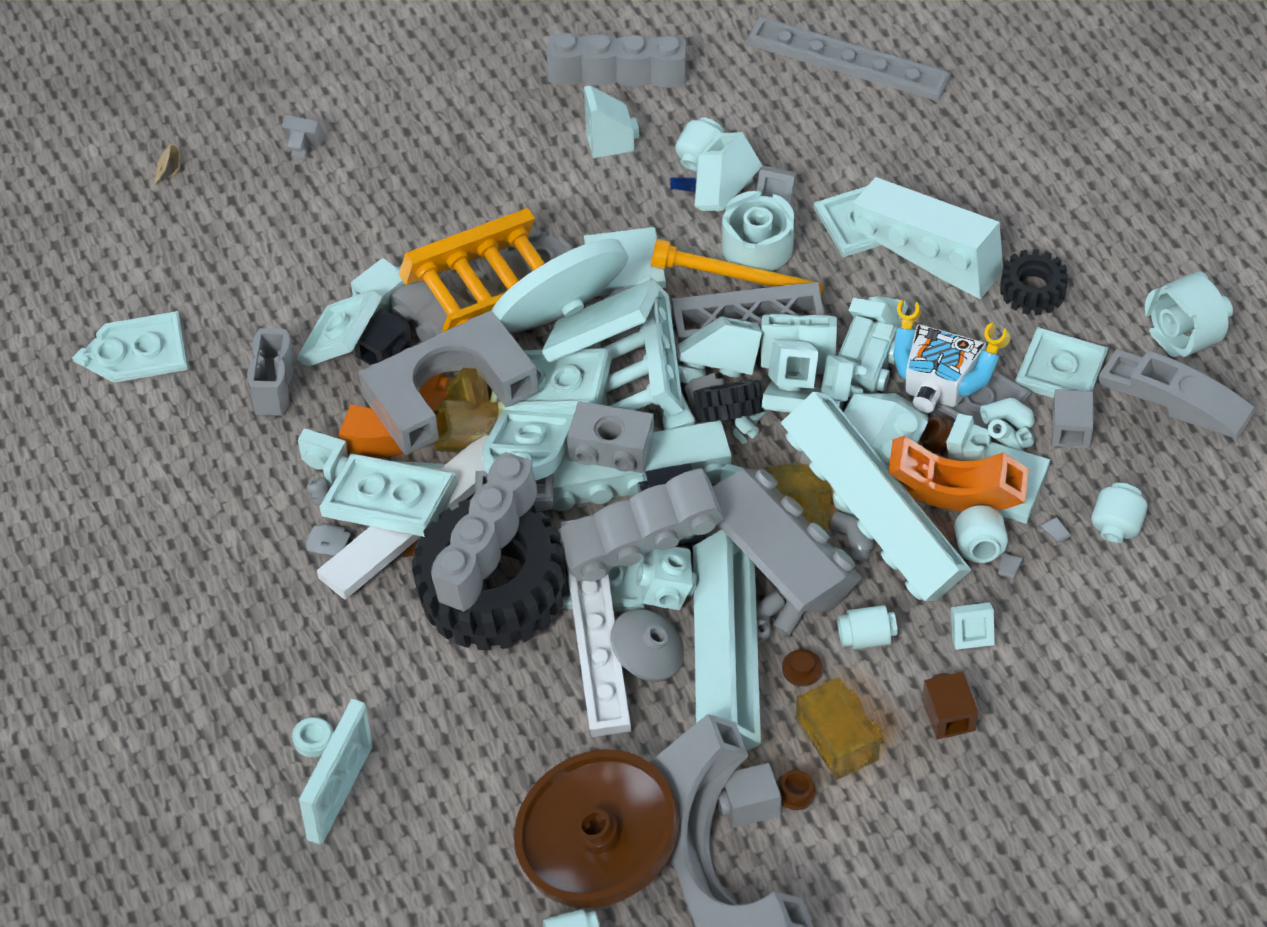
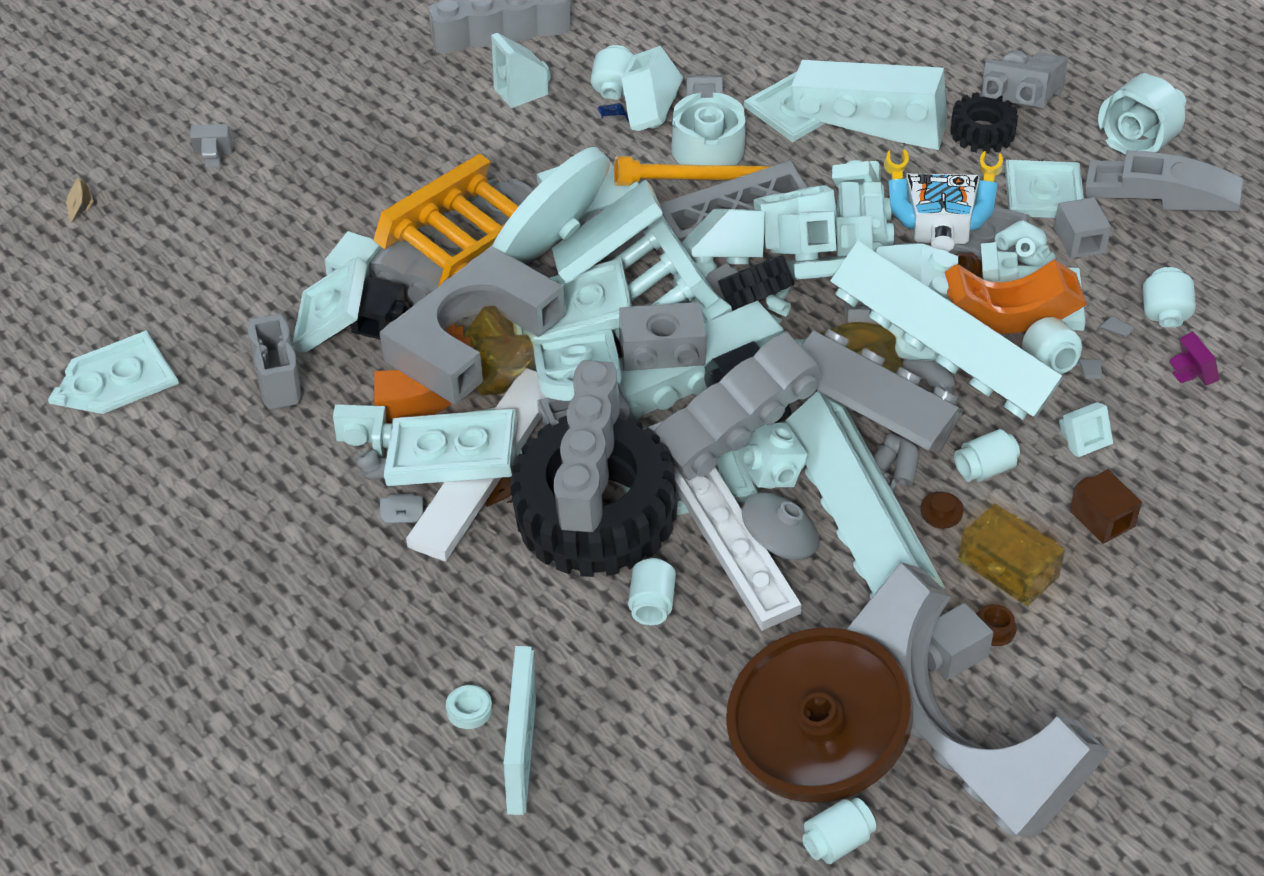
camera: 20 degrees left, 5 degrees down
none -> light aqua brick [628,558,676,625]
none -> light grey hips [981,50,1068,108]
none -> magenta tile [1169,331,1220,386]

